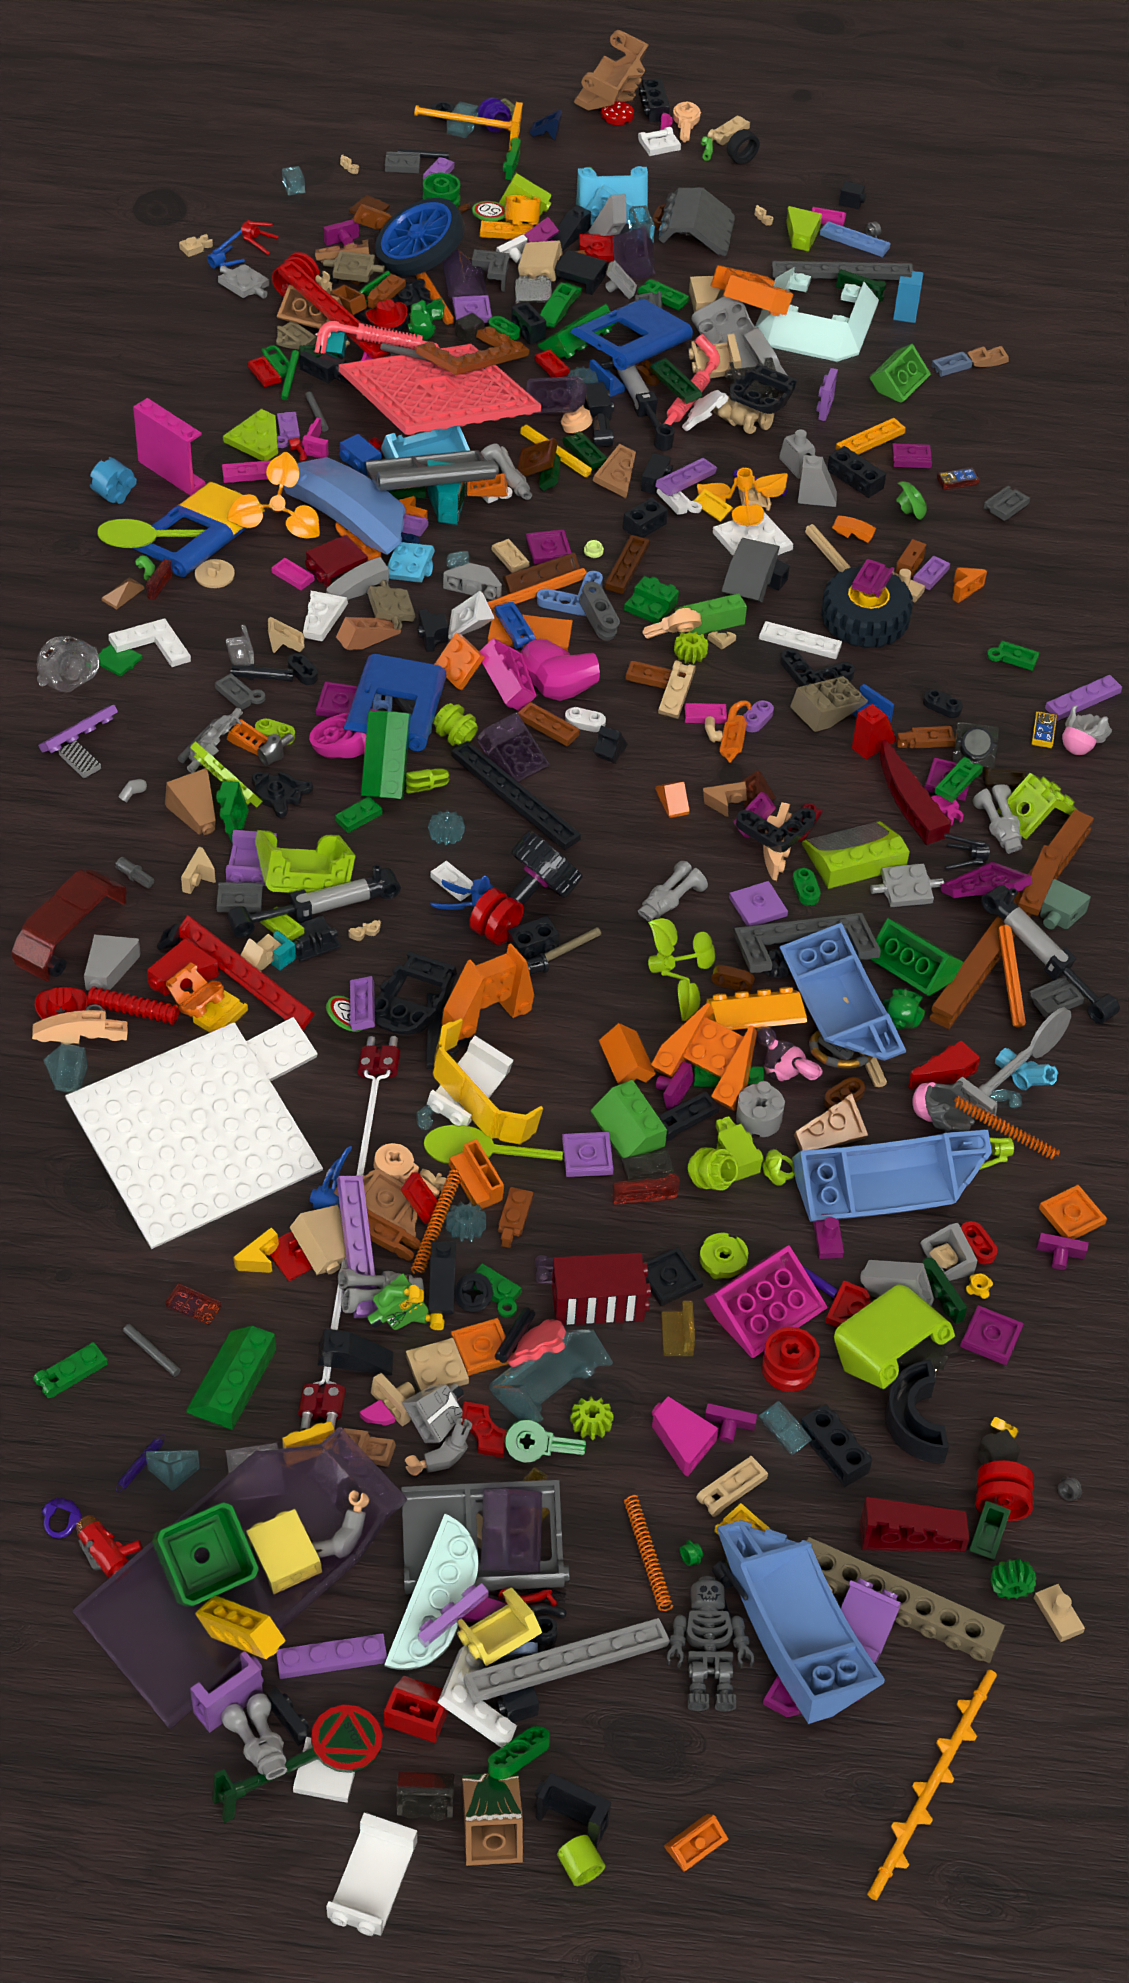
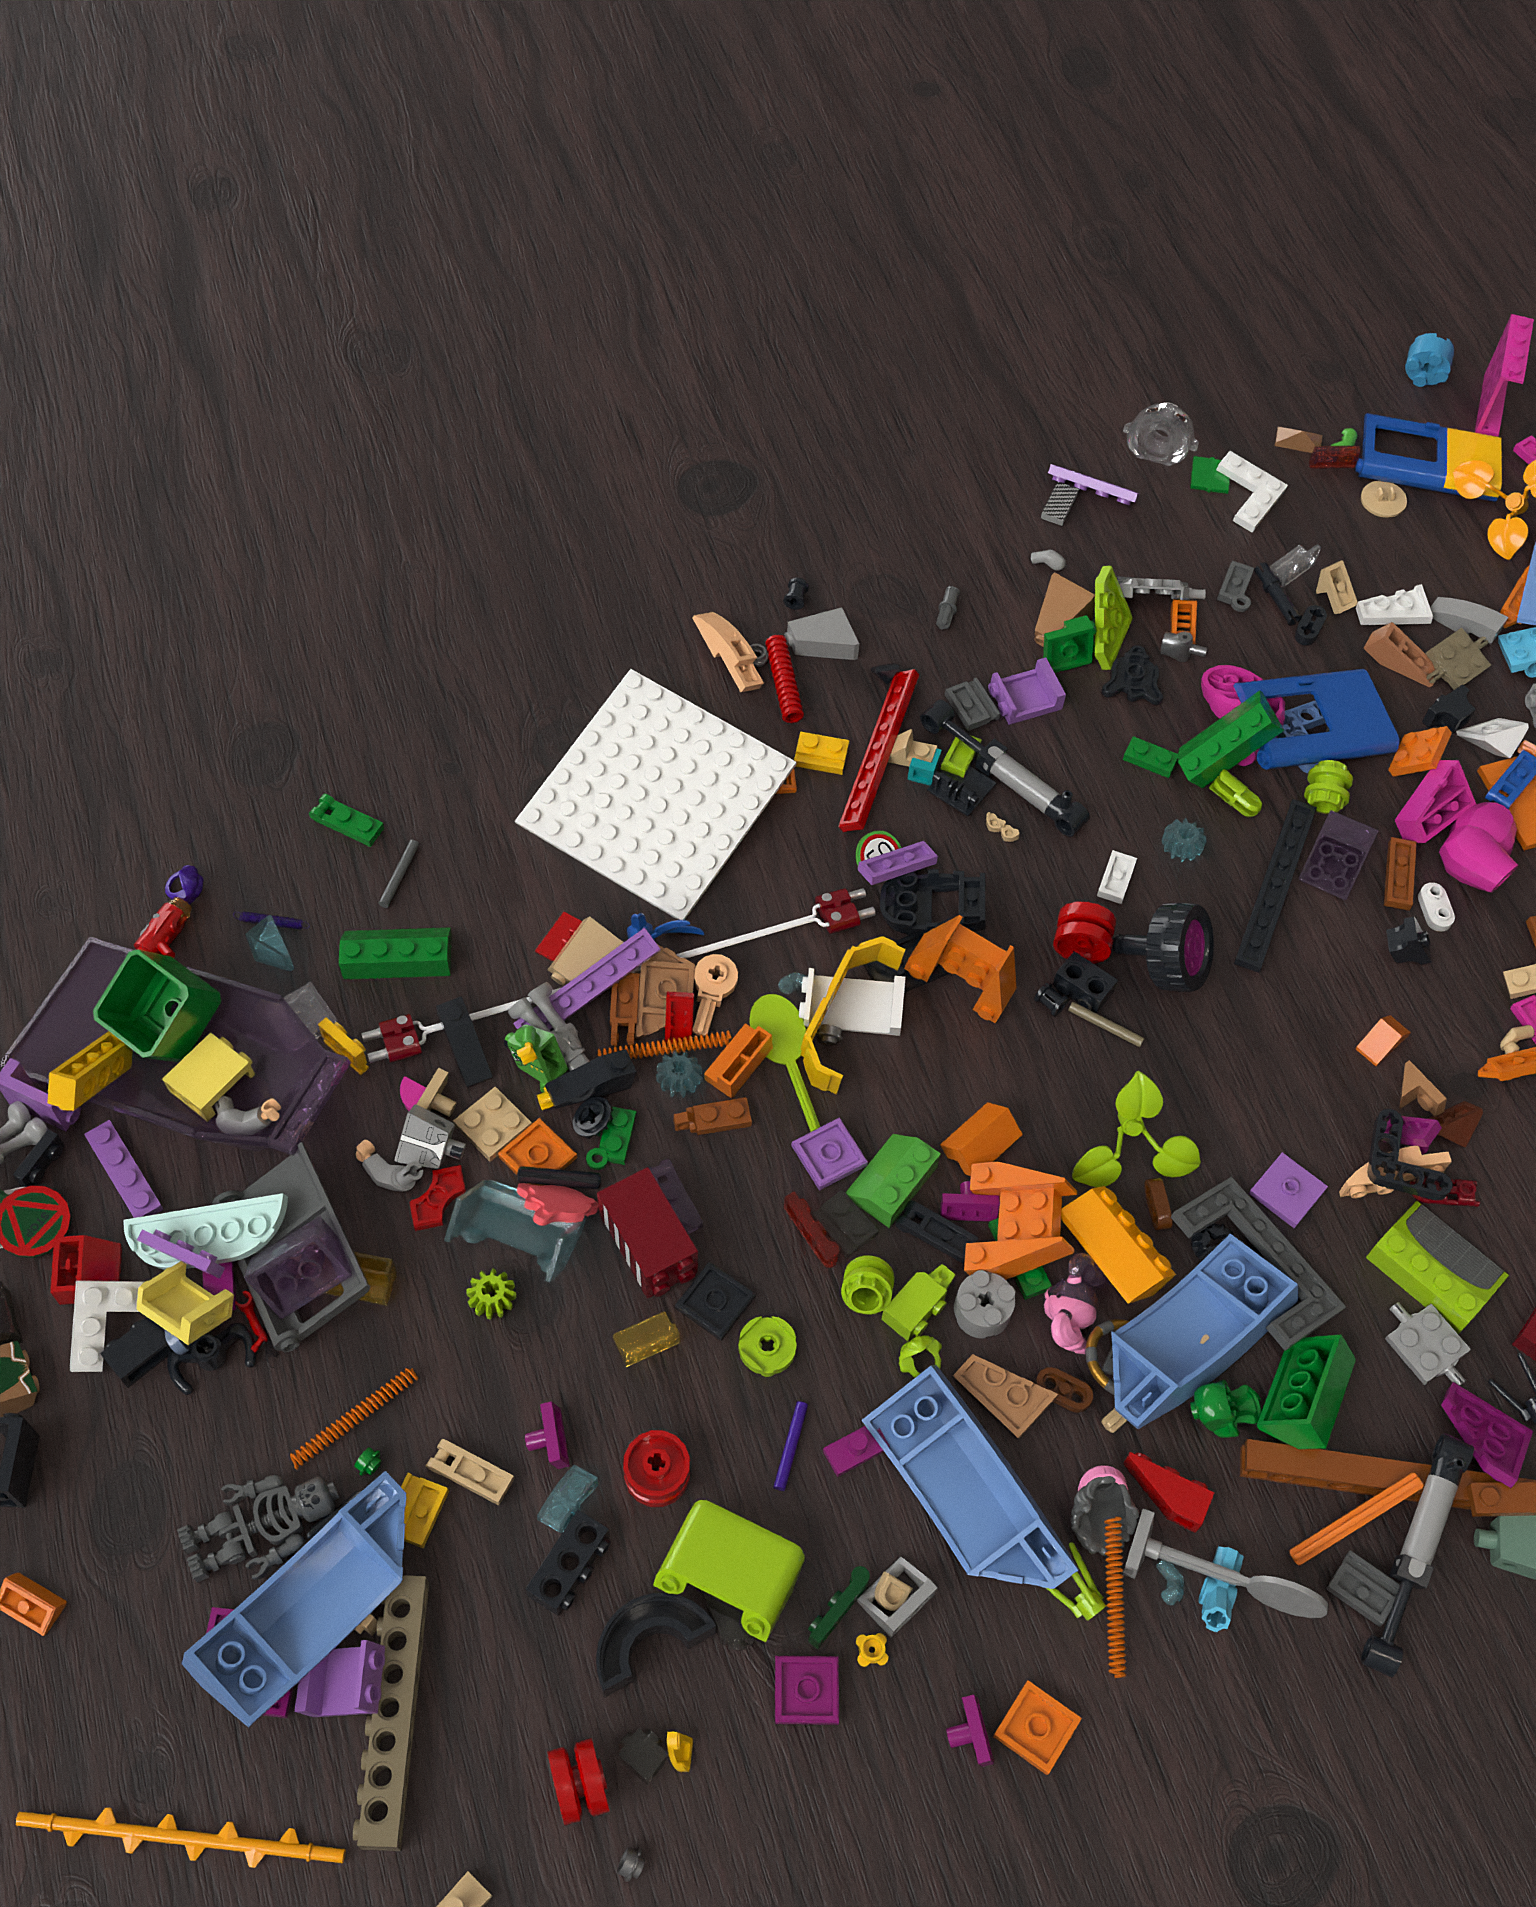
camera: 65 degrees right, 10 degrees up
clear red windscreen [11,869,127,982] -> none
red hat [35,987,88,1020] -> none
clear light blue slope [44,1043,88,1093] -> none
lime piece [97,519,205,548] -> none
red slope [147,939,219,996] -> none
orange piece [166,962,225,1018] -> none
clear red tile [166,1283,222,1325] -> none
tan slope [181,847,216,894] -> none
yellow slope [233,1228,279,1273] -> none
white plate [246,1017,317,1082] -> none
lime plate [255,718,295,745] -> none
lime windscreen [255,830,355,893] -> none
dark pink tile [271,558,314,590] -> none
dark red panel [305,534,368,588] -> none
magenta plate [316,682,358,717] -> none
medium nougat slope [336,1428,396,1467] -> none
tan piece [420,1169,454,1192] -> none
blue plant [430,875,493,910] -> none
light grey plate [463,1618,669,1703] -> none
green beam [488,1726,550,1779] -> none
piece [504,1419,586,1463] -> none
light grey piece [638,861,708,921] -> none
dark pink slope [651,1396,718,1477] -> none
dark pink slope [704,1245,828,1358] -> none
green plate [792,868,821,906] -> none
red plate [825,1280,871,1328] -> none
light grey slope [860,1260,934,1306] -> none
dark red wedge [860,1497,969,1552] -> none
red plate [961,1221,998,1264] -> none
dark green slope [969,1501,1011,1559] -> none
green gear [990,1559,1036,1599] -> none

